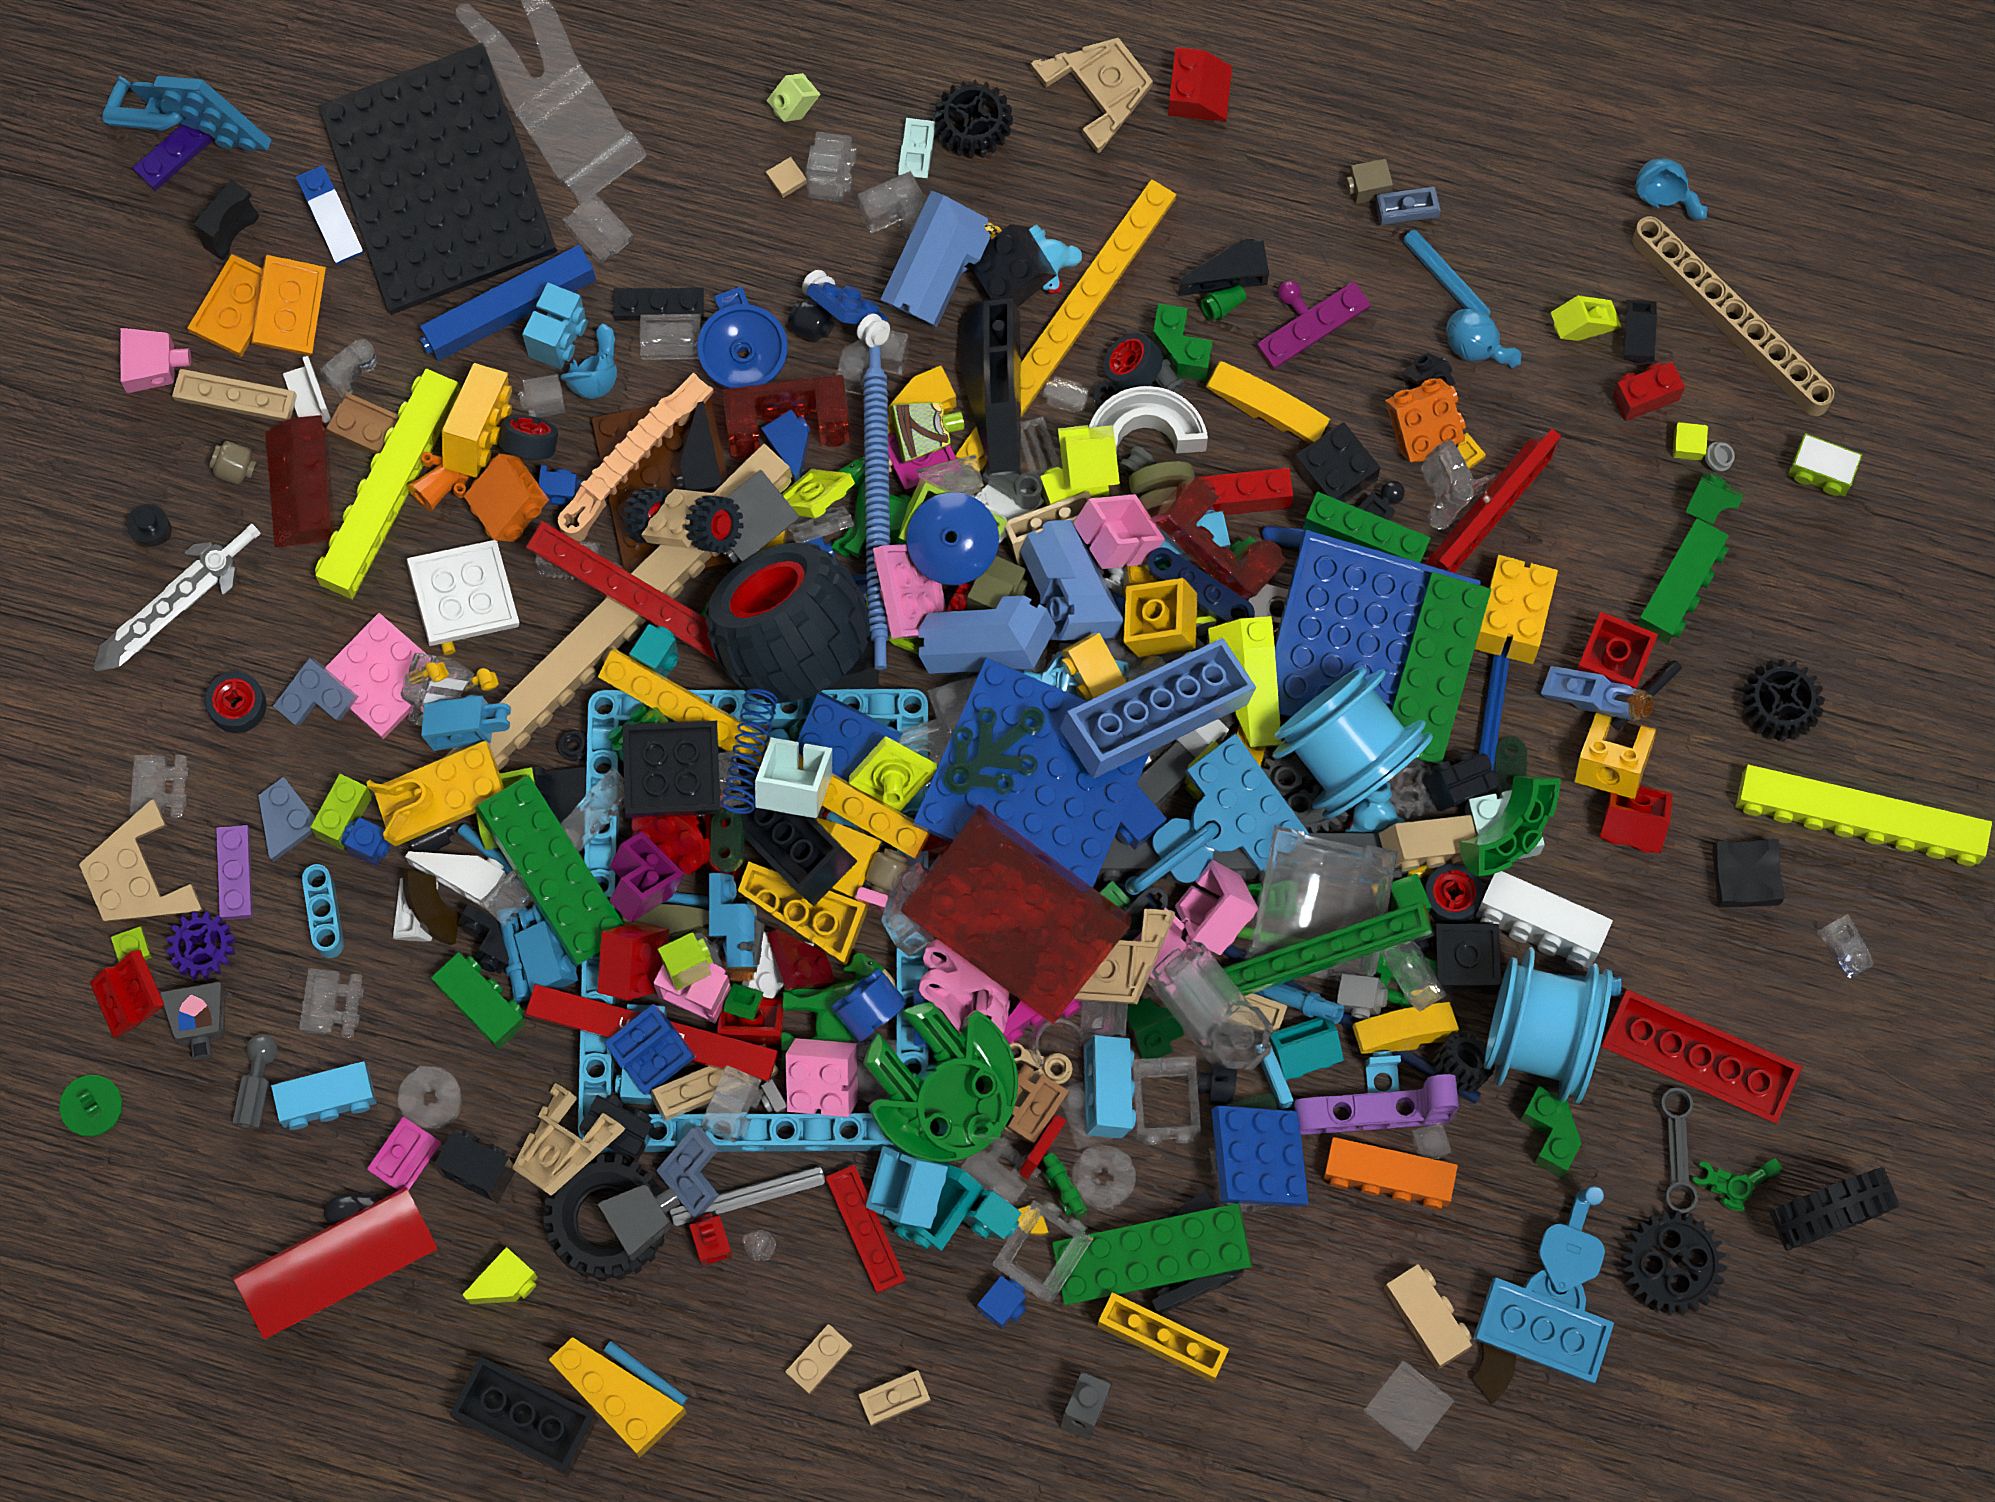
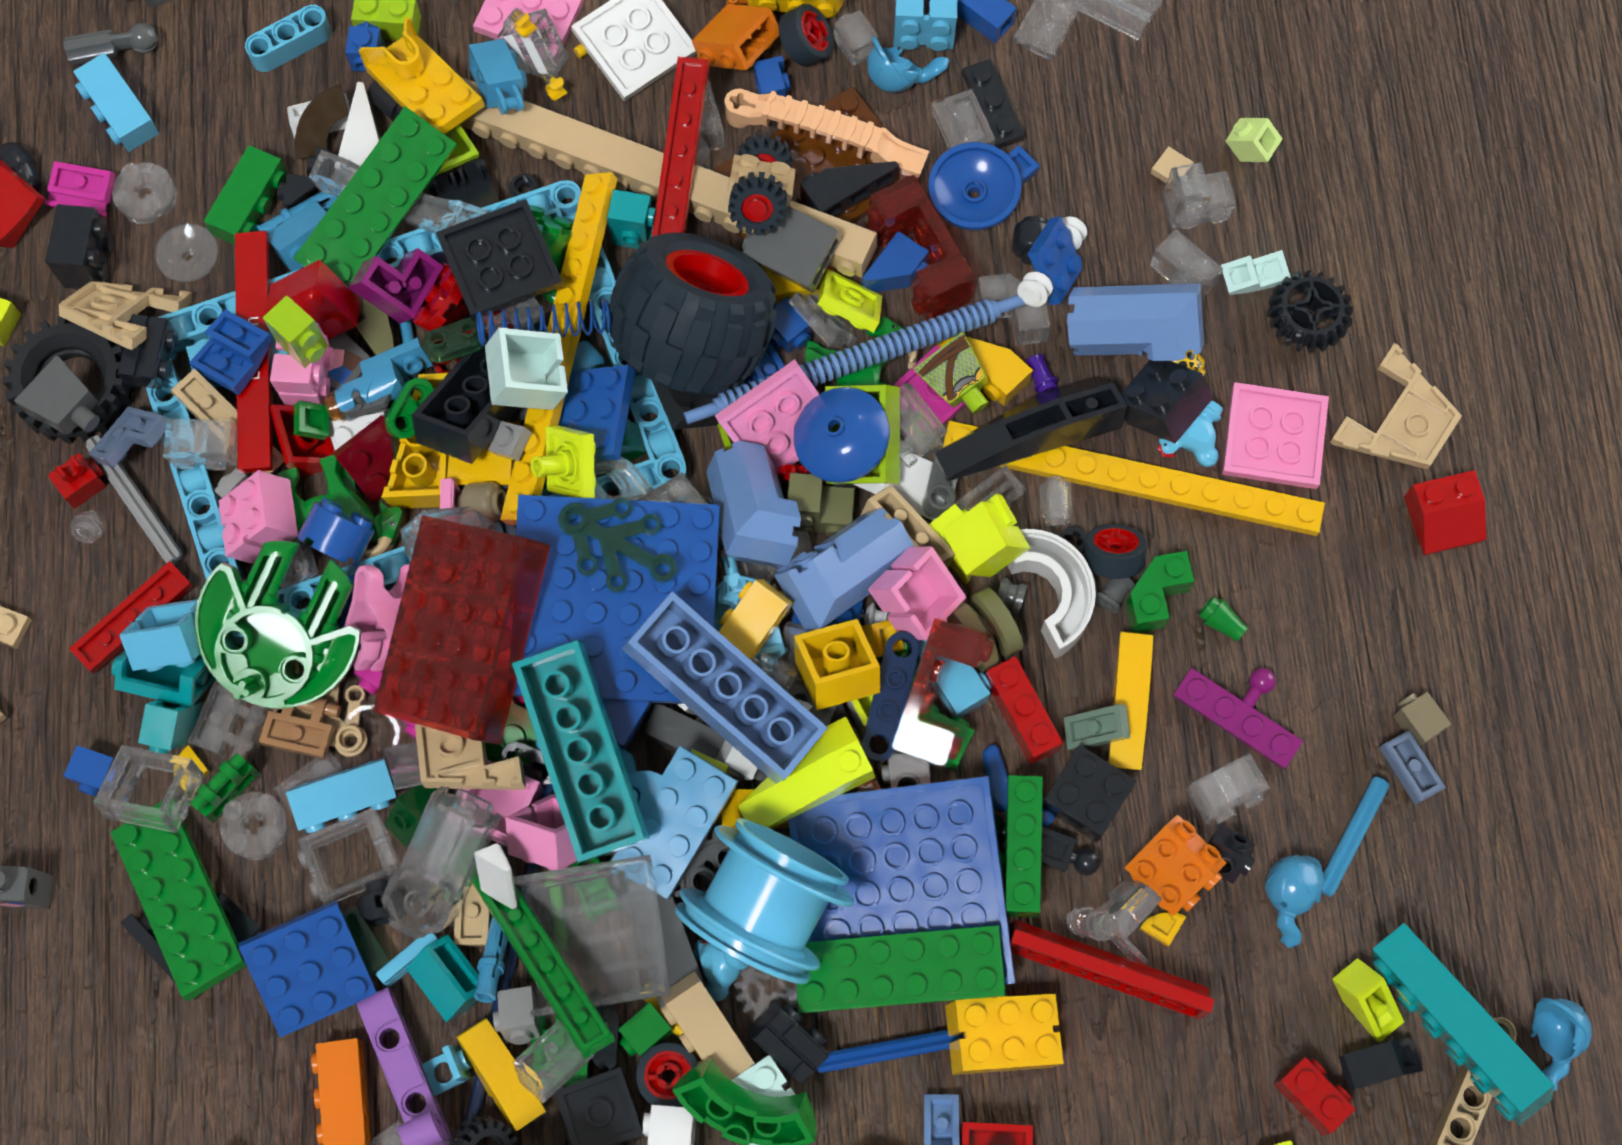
camera: 70 degrees right, 0 degrees up
clear plate [299,968,364,1038] -> none
red tile [1019,1115,1066,1180] -> none
yellow brick [1097,1292,1229,1383] -> none
black slope [1178,239,1269,296] -> none
clear green plate [1494,737,1527,795] -> none
none -> clear dish [155,224,218,282]
none -> green plate [385,378,434,439]
none -> white slope [474,843,518,909]
none -> light grey plate [488,421,532,462]
none -> teal brick [512,640,650,863]
none -> dark purple pin [1025,354,1058,393]
none -> sand green plate [1064,704,1130,751]
none -> clear brick [1187,753,1270,825]
none -> bright pink plate [1222,382,1329,489]
none -> teal brick [1372,923,1554,1126]

